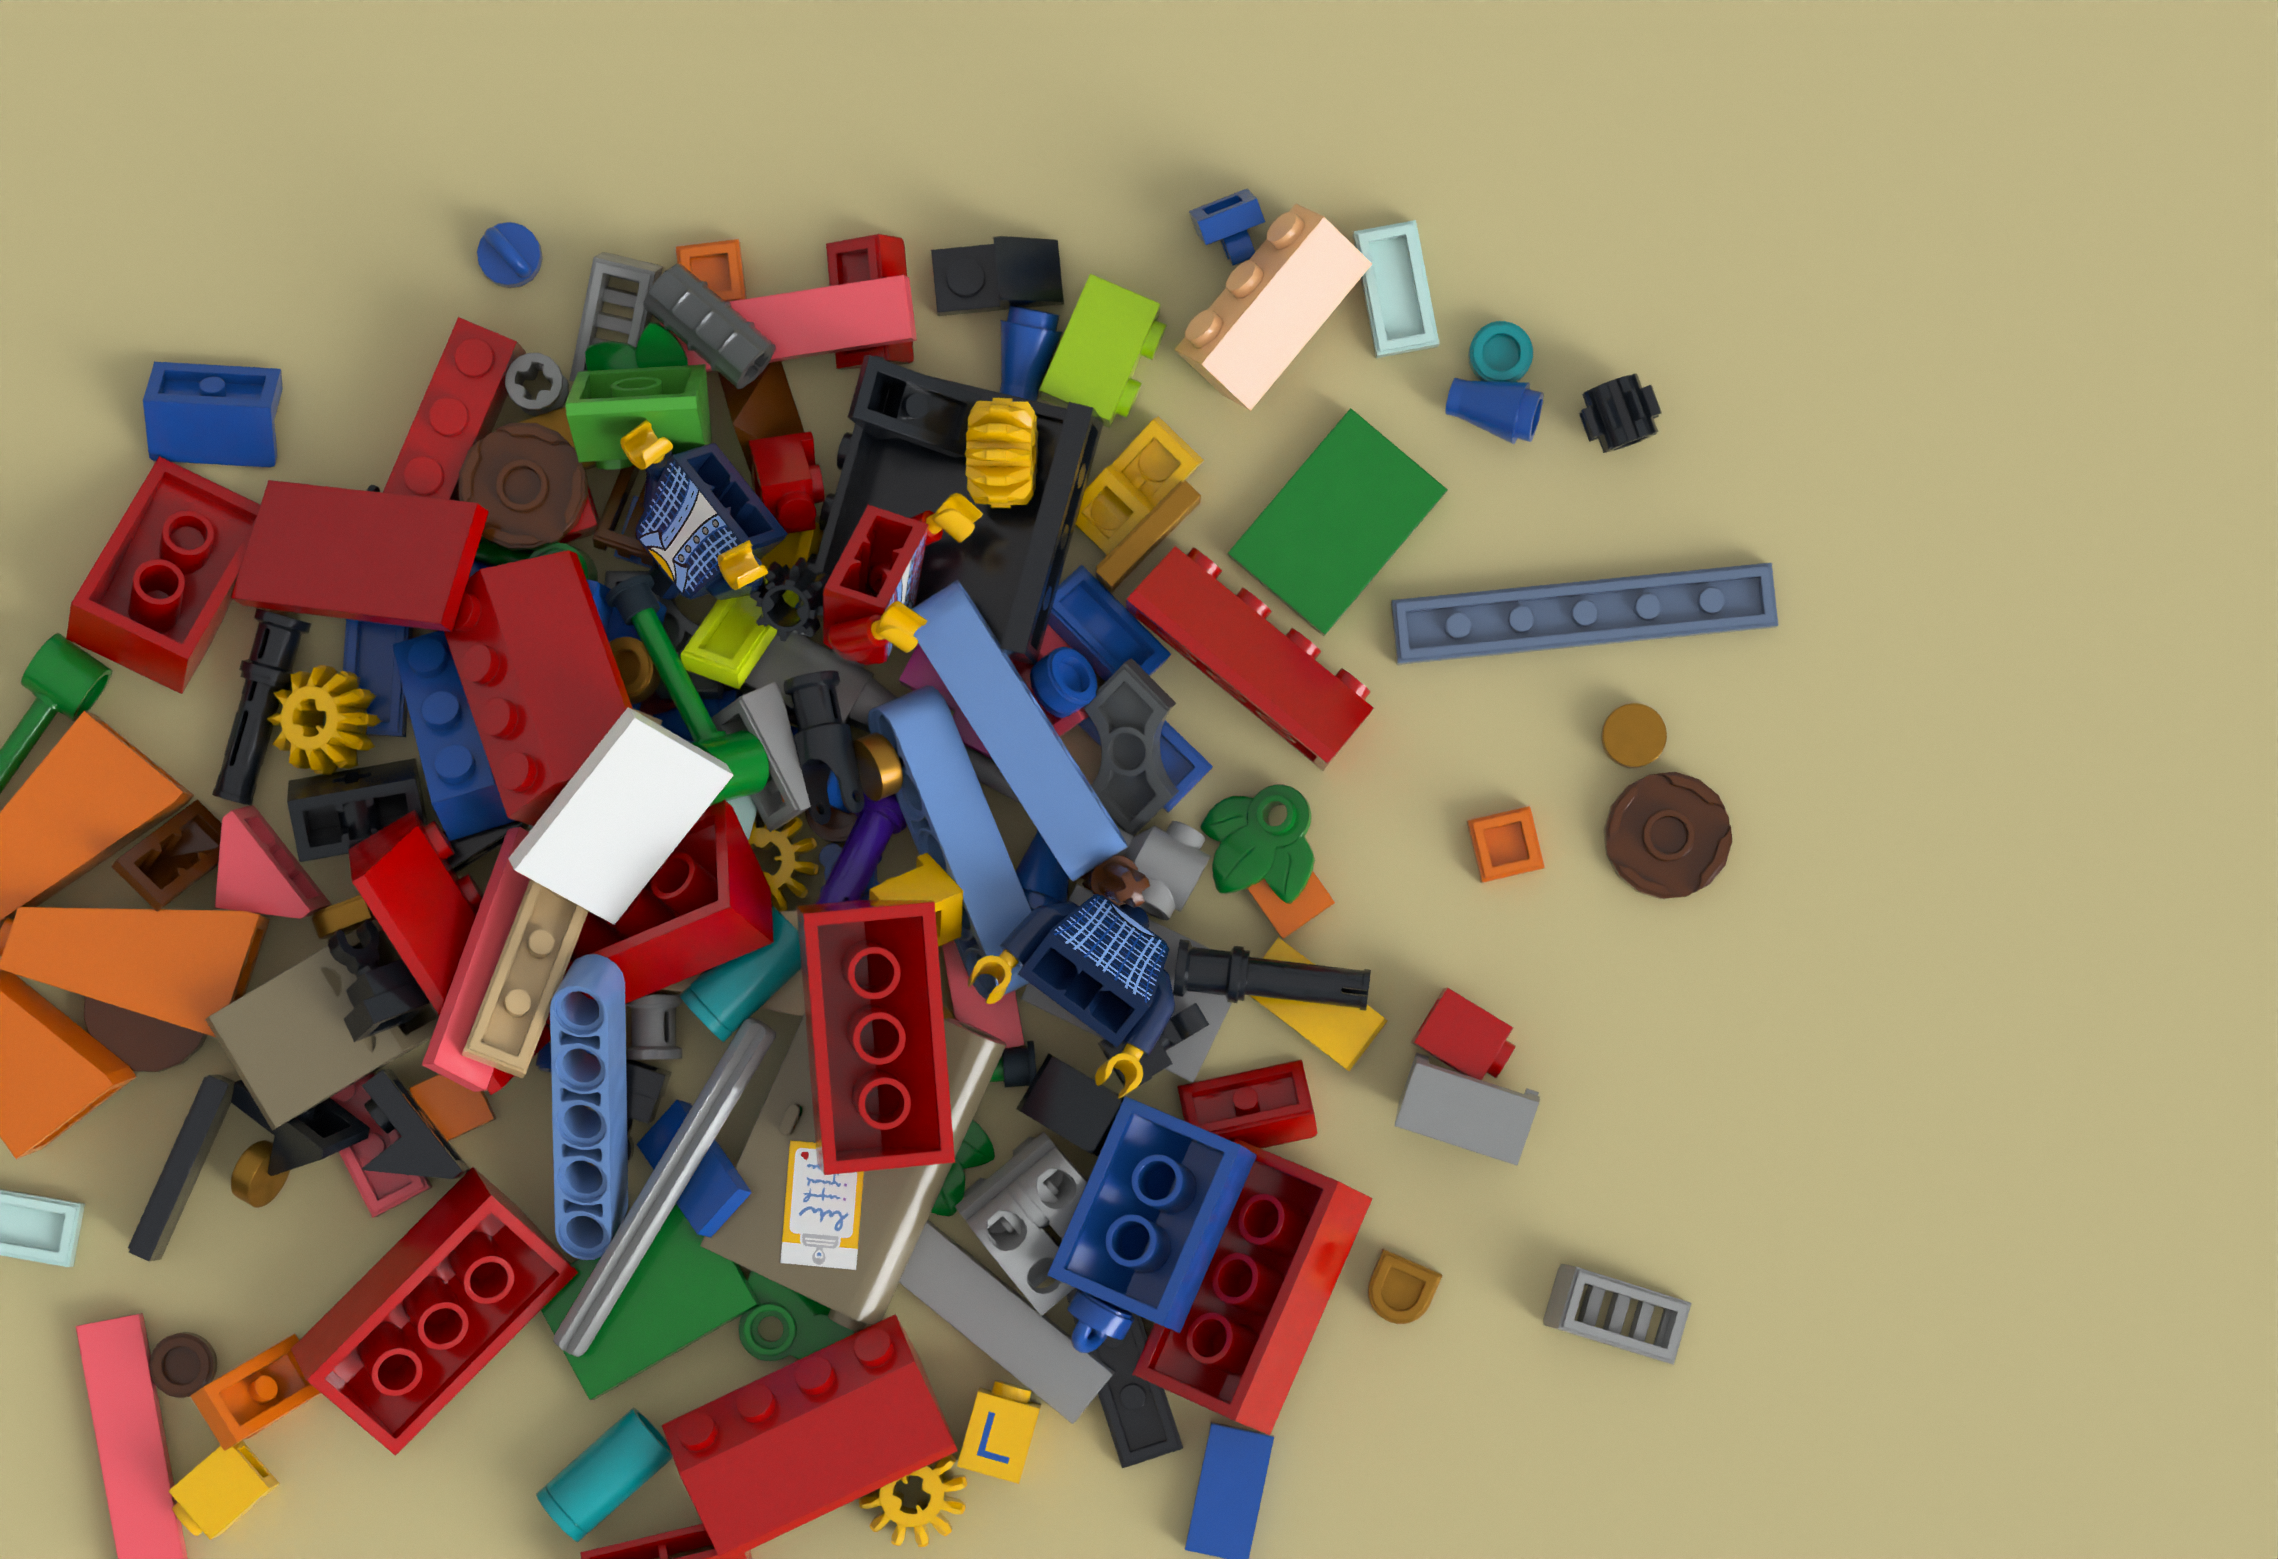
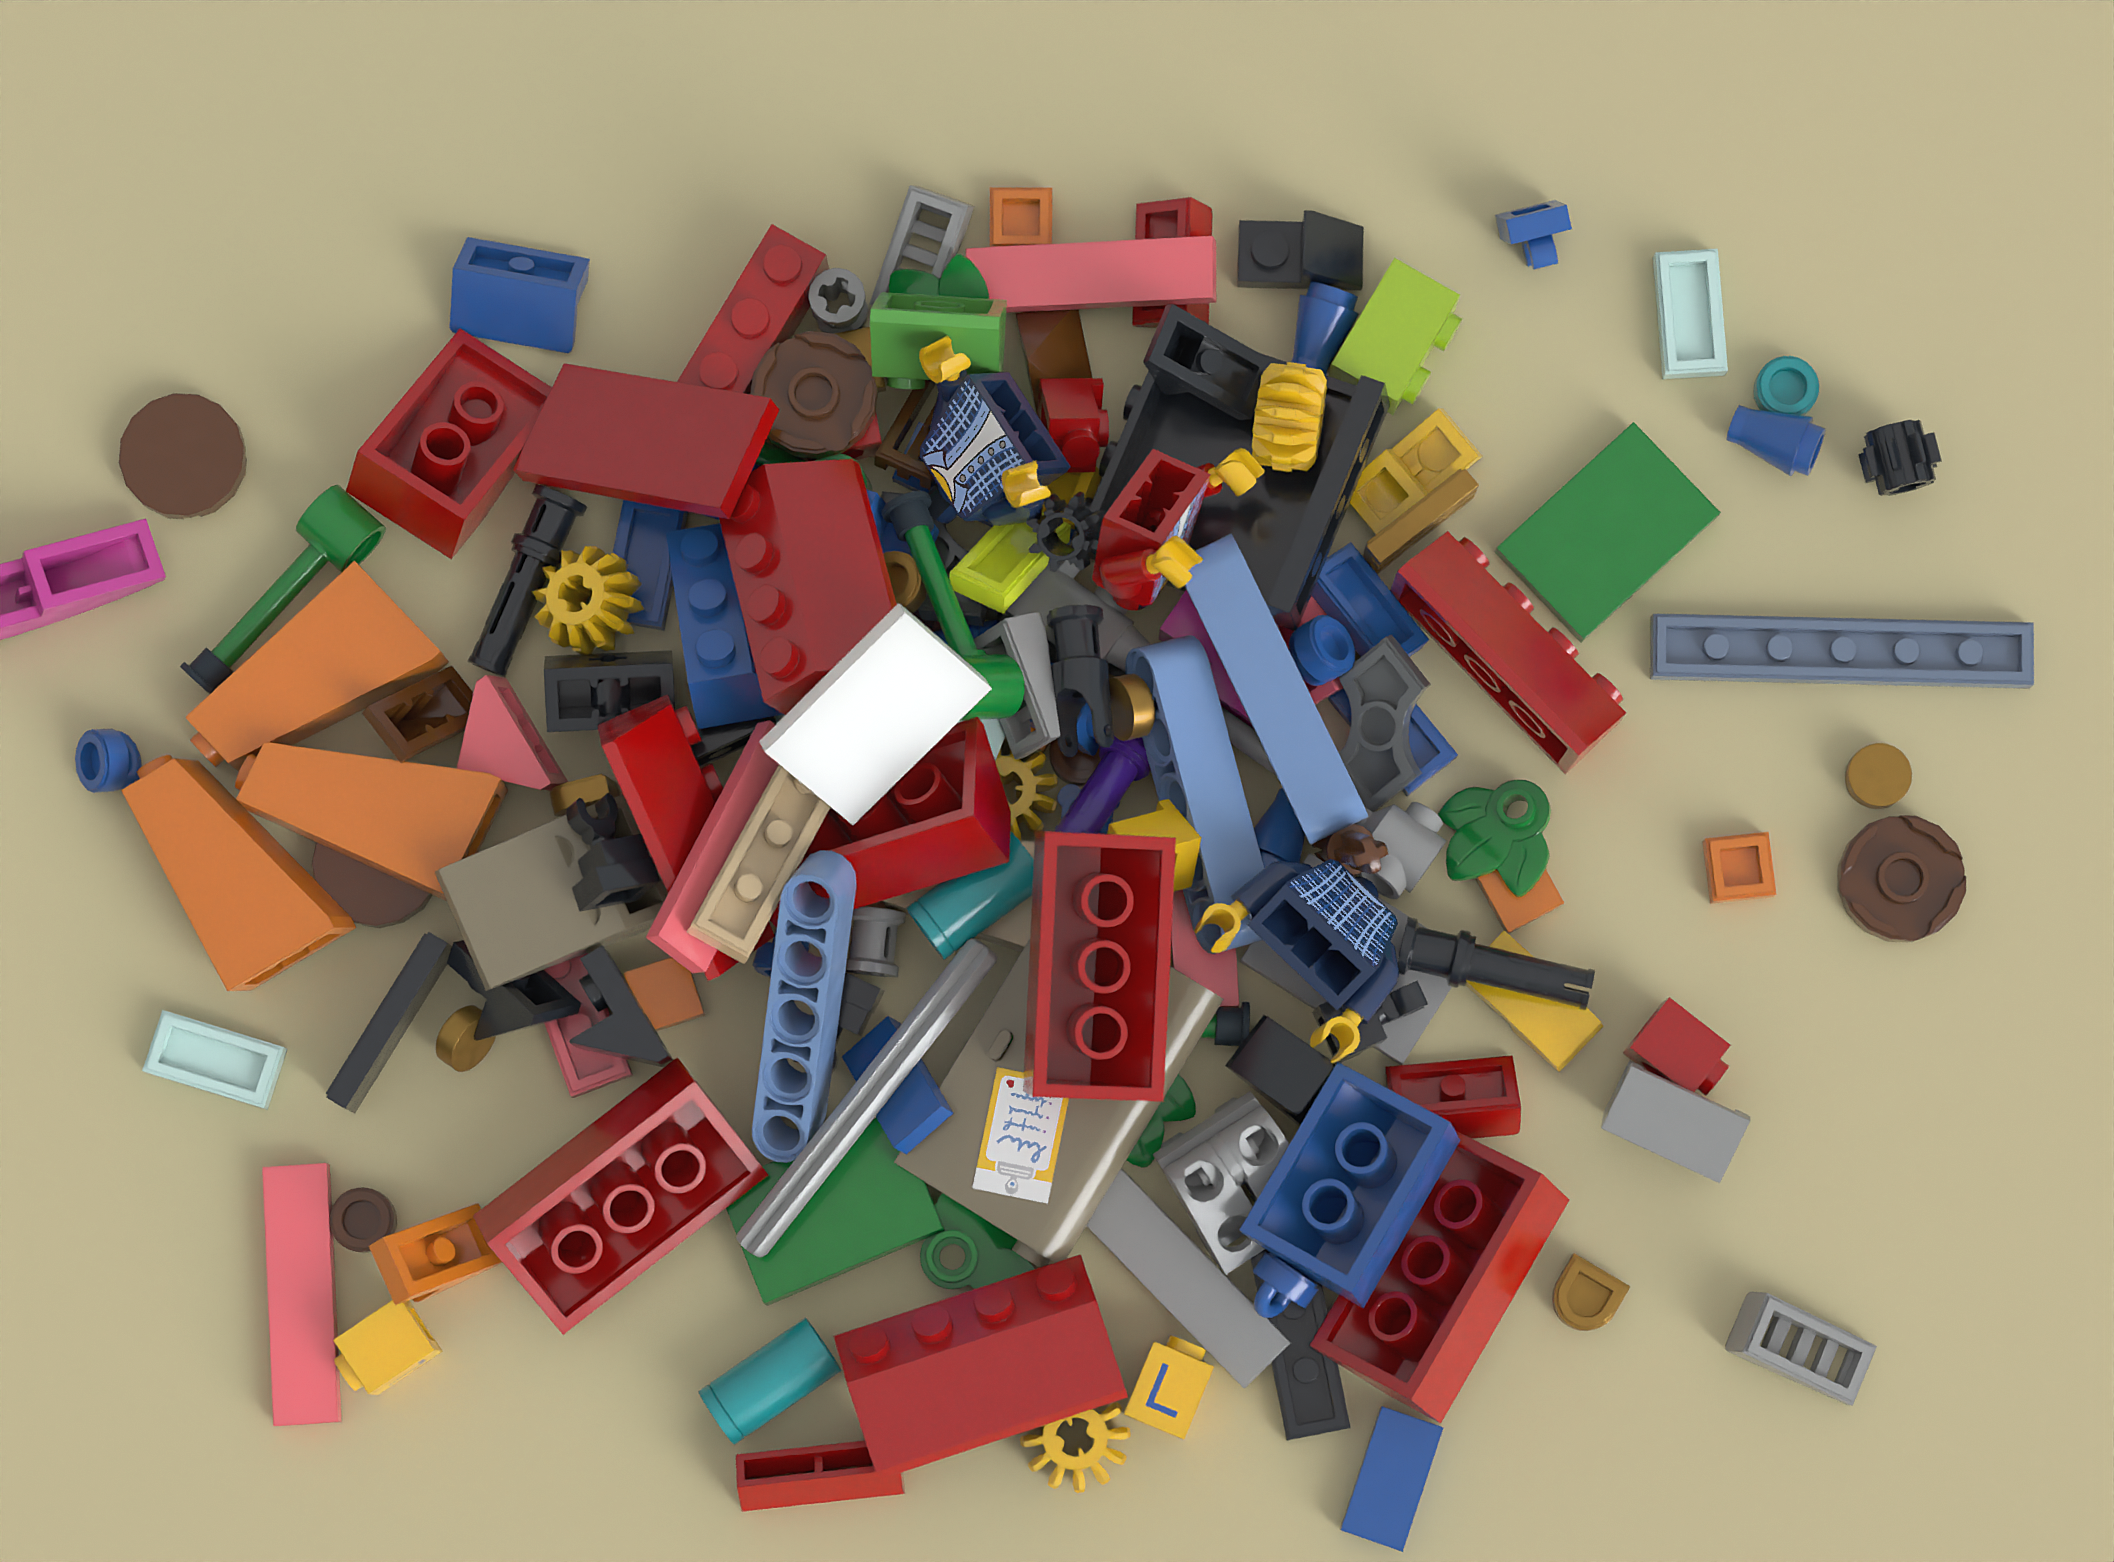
camera: 10 degrees right, 5 degrees down
blue tile [477,222,543,288] -> none
dark grey axle [643,264,776,389] -> none
light nougat brick [1174,204,1372,411] -> none

